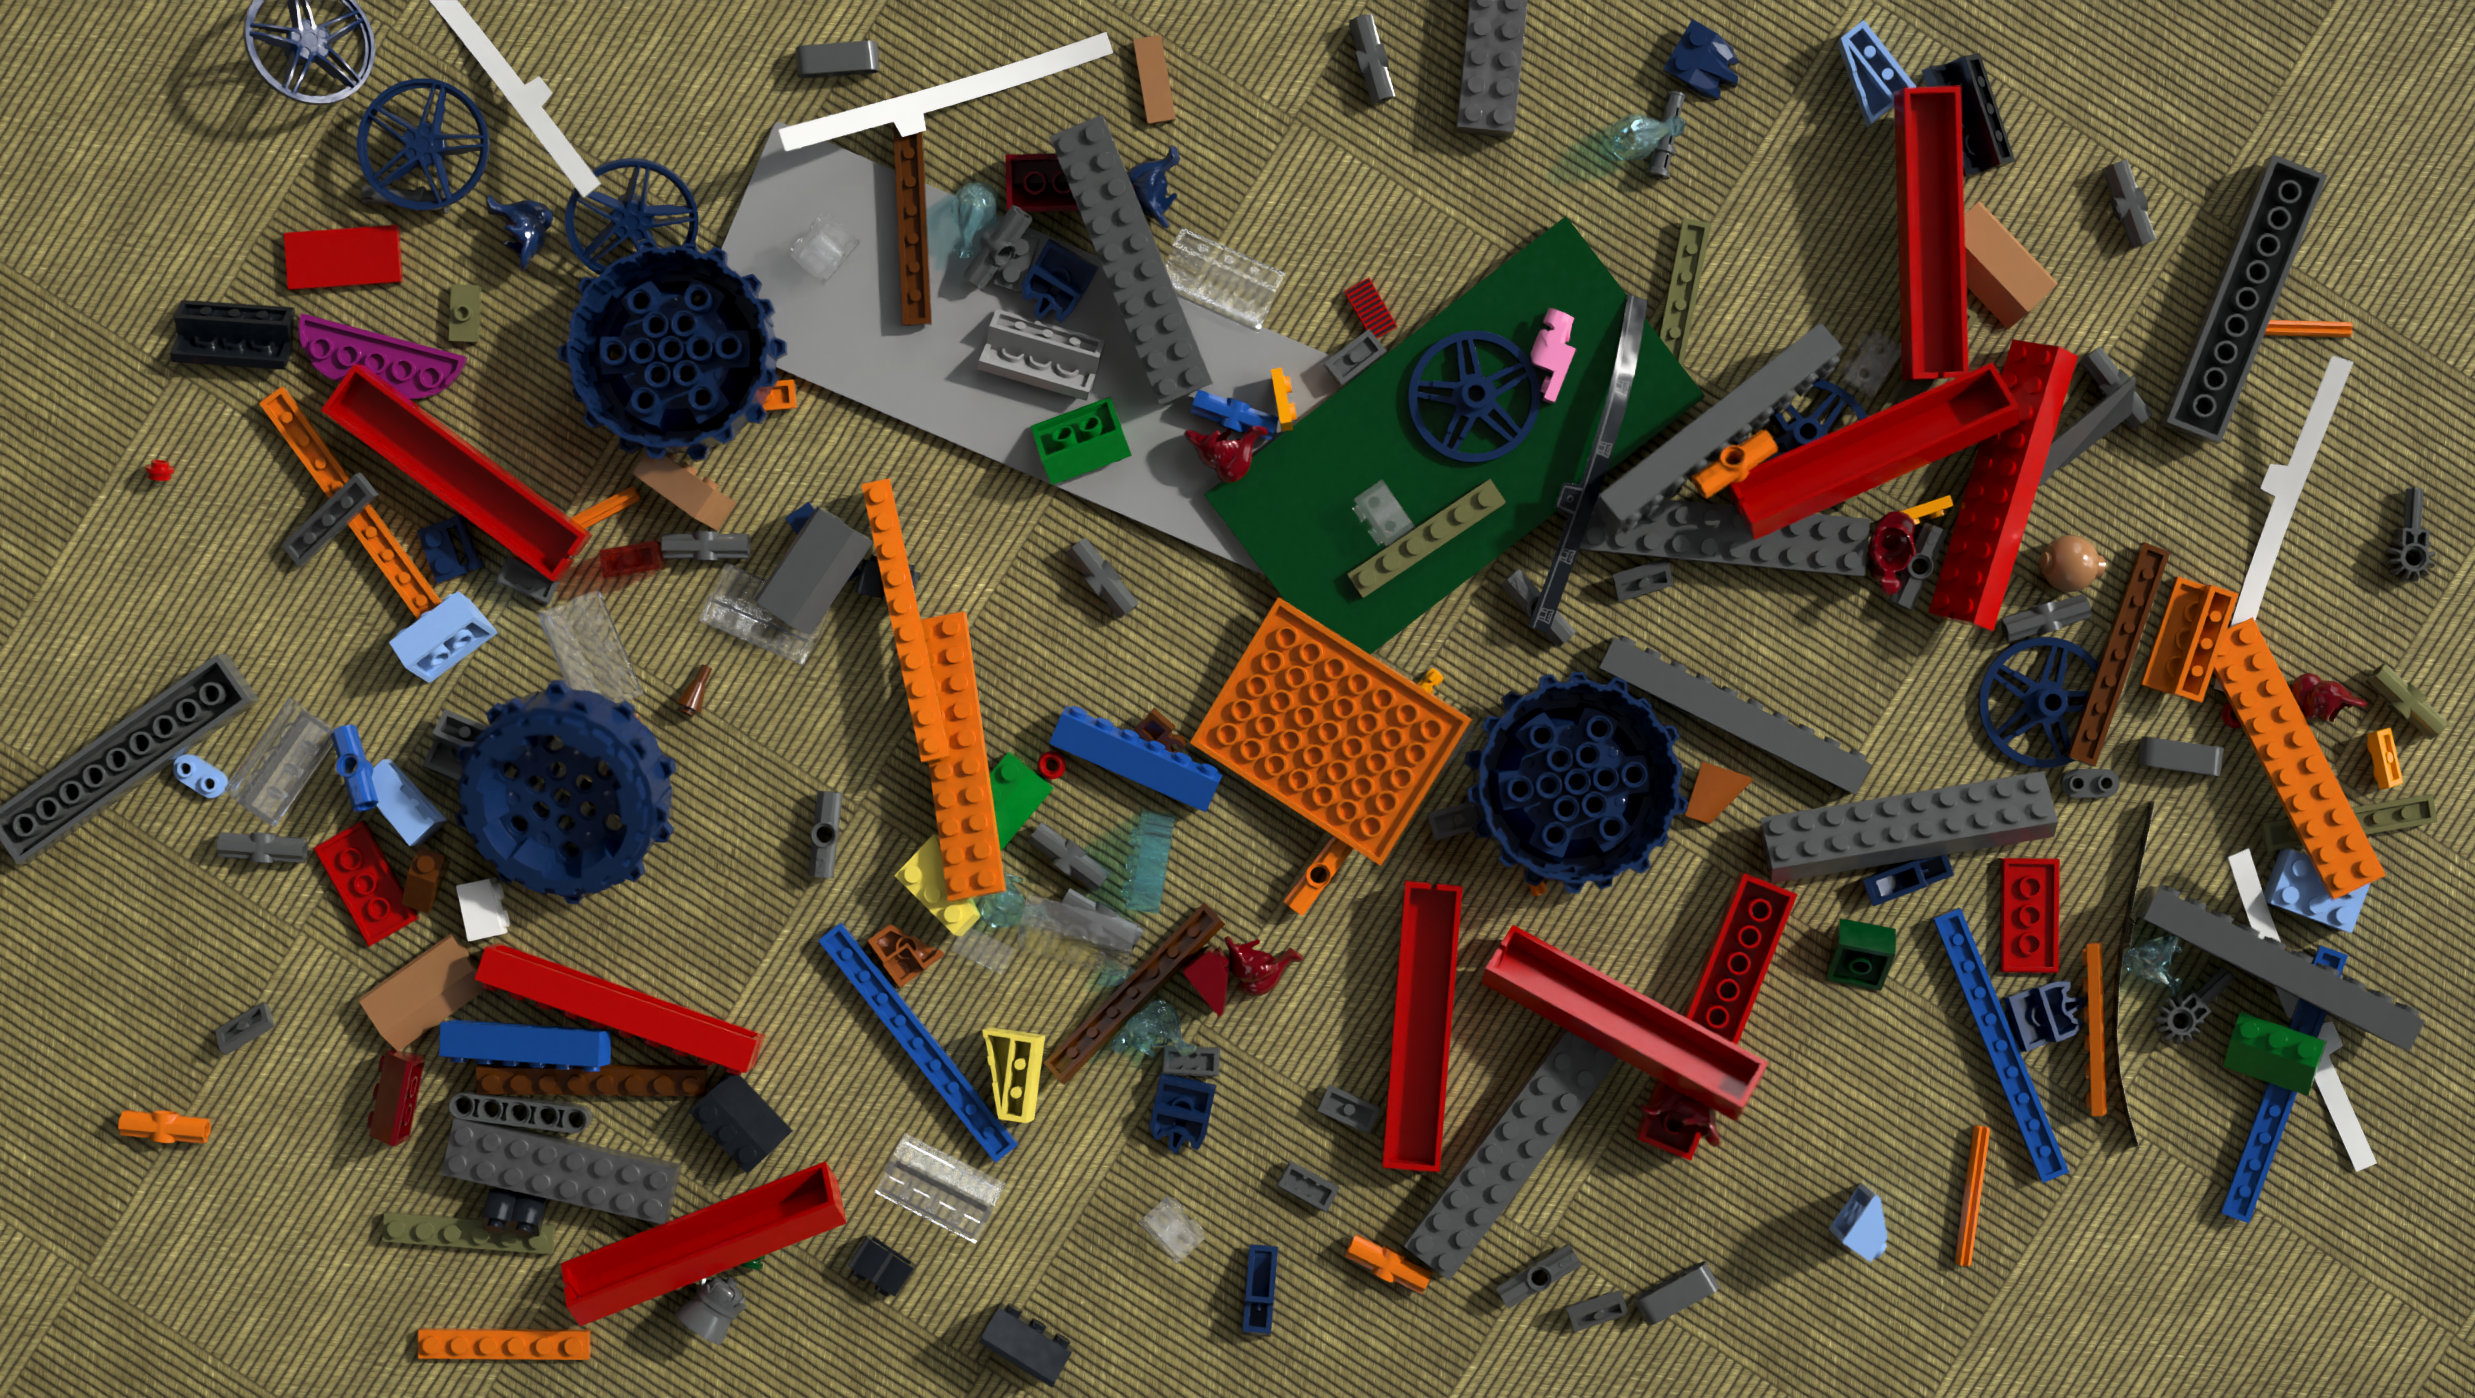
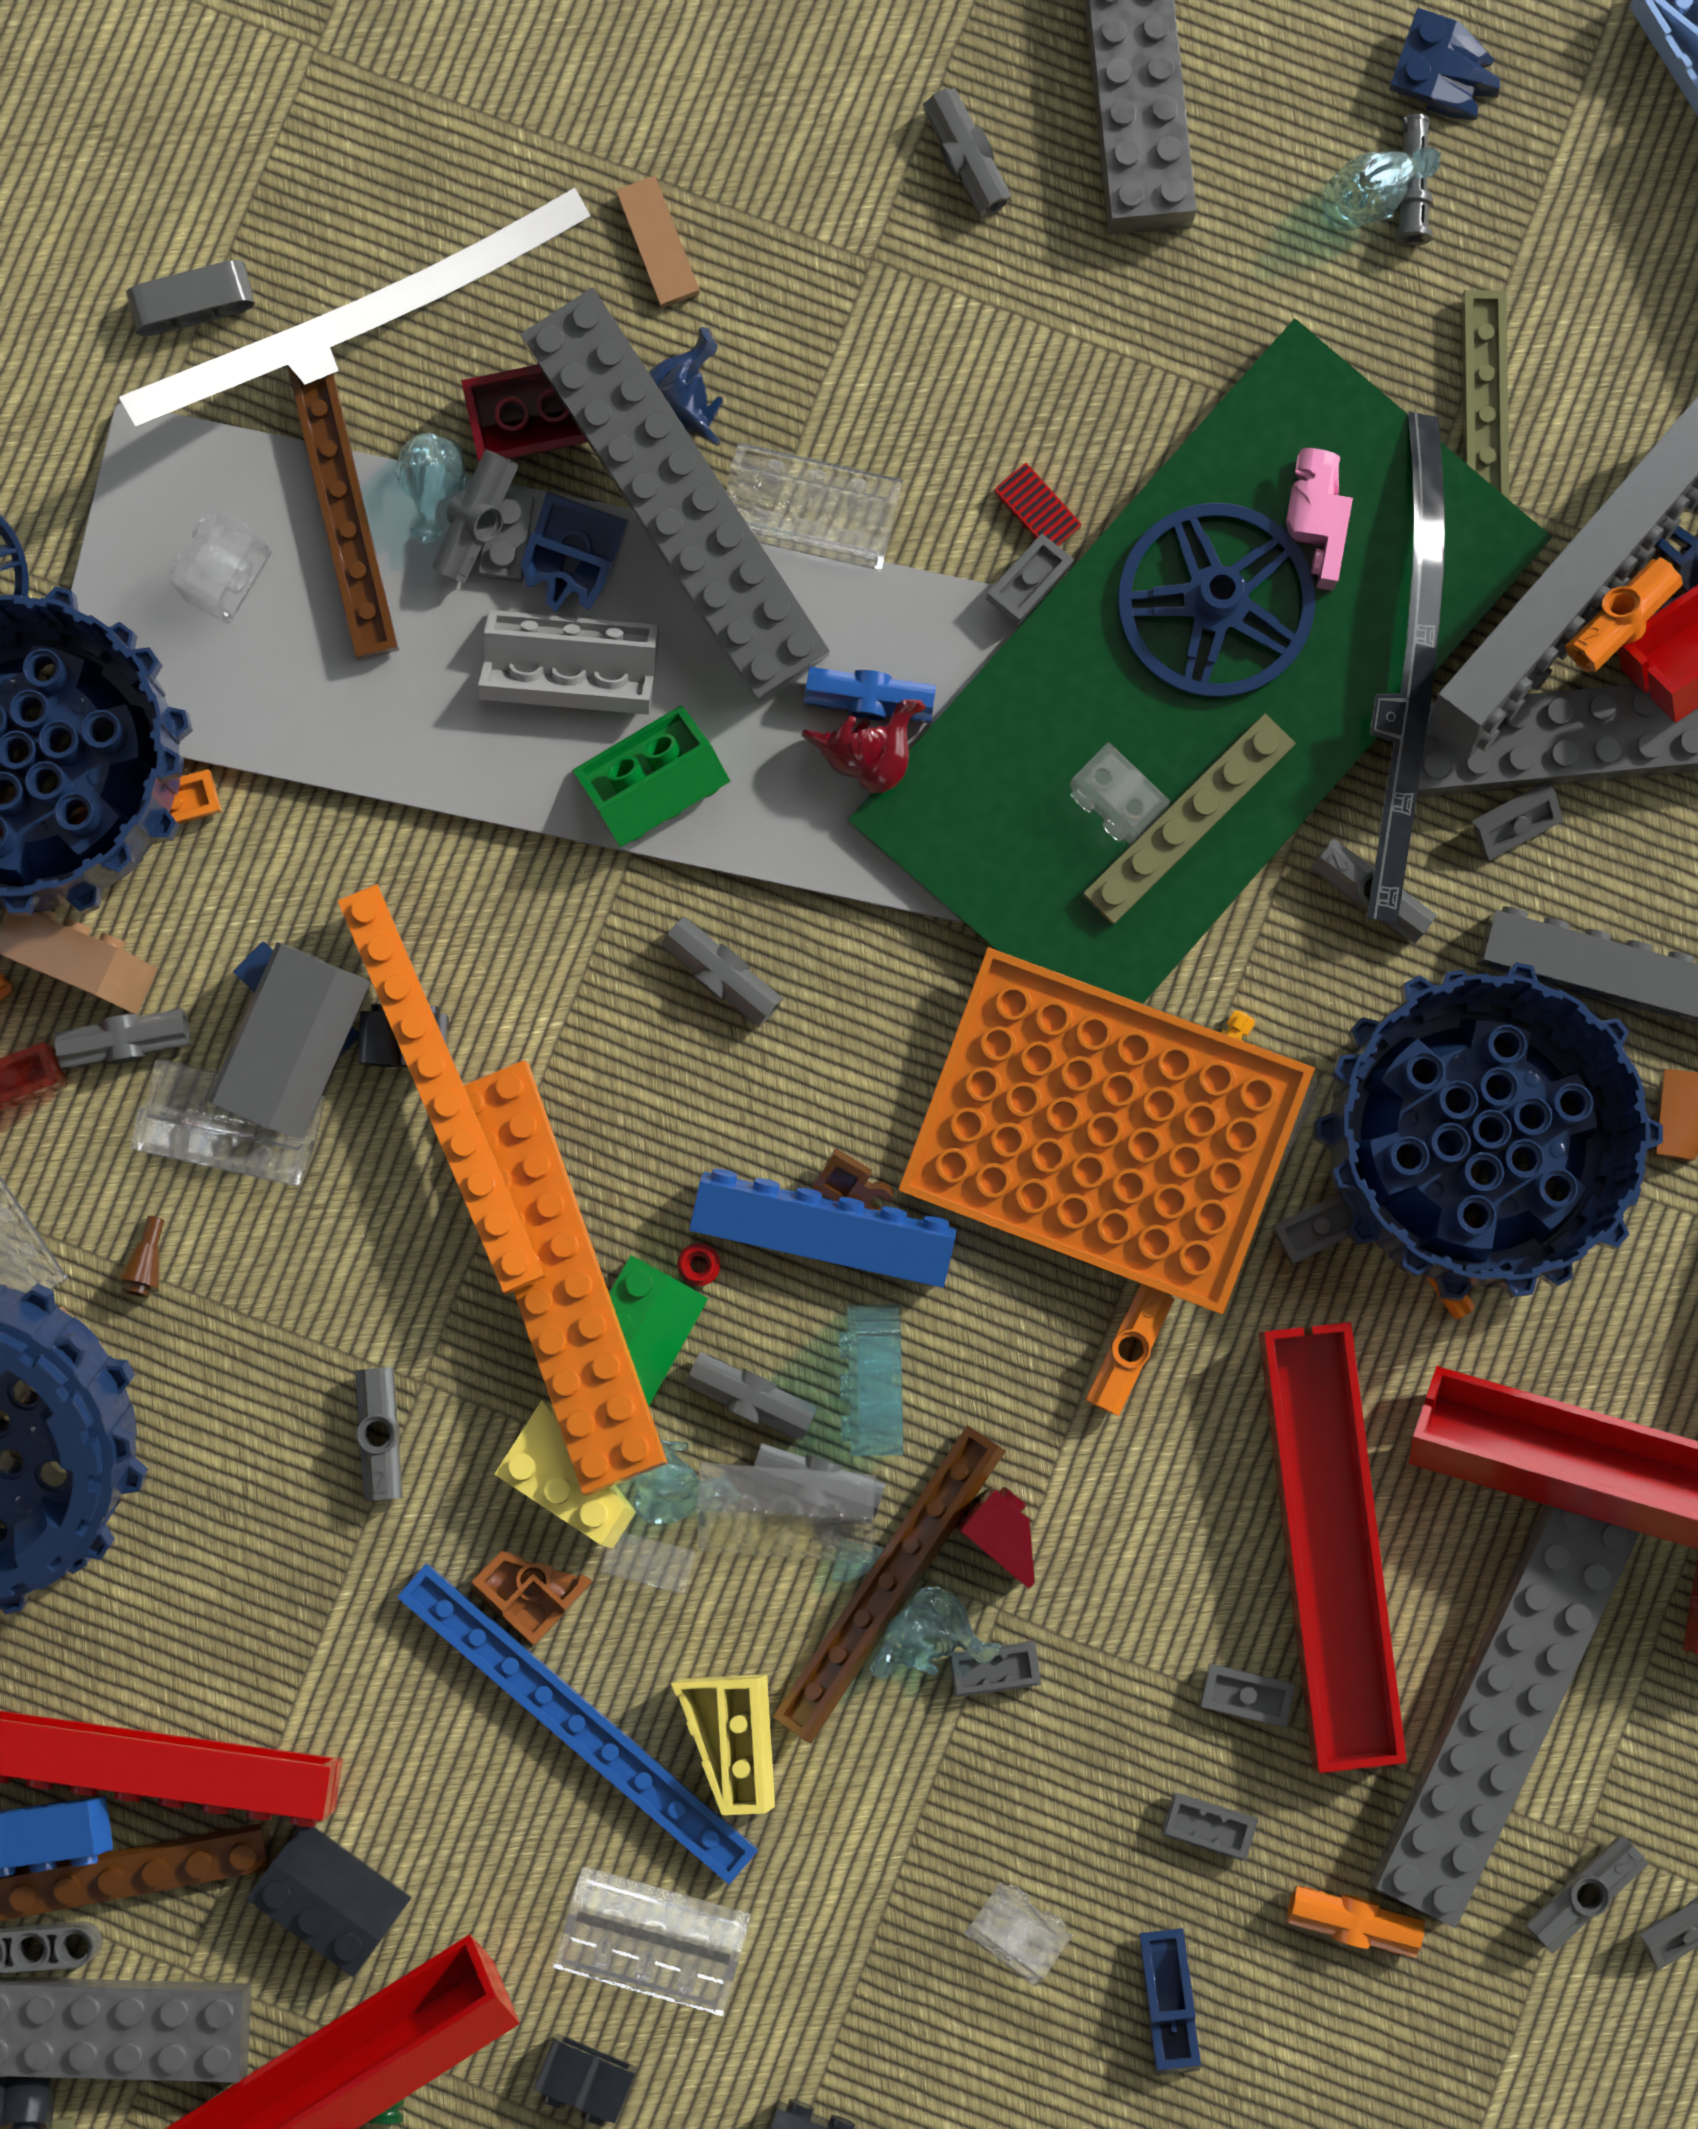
camera: 10 degrees left, 5 degrees down
dark blue plate [1149,1073,1216,1154] -> none
dark red piece [1224,936,1304,997] -> none
light orange plate [1271,367,1297,432] -> none

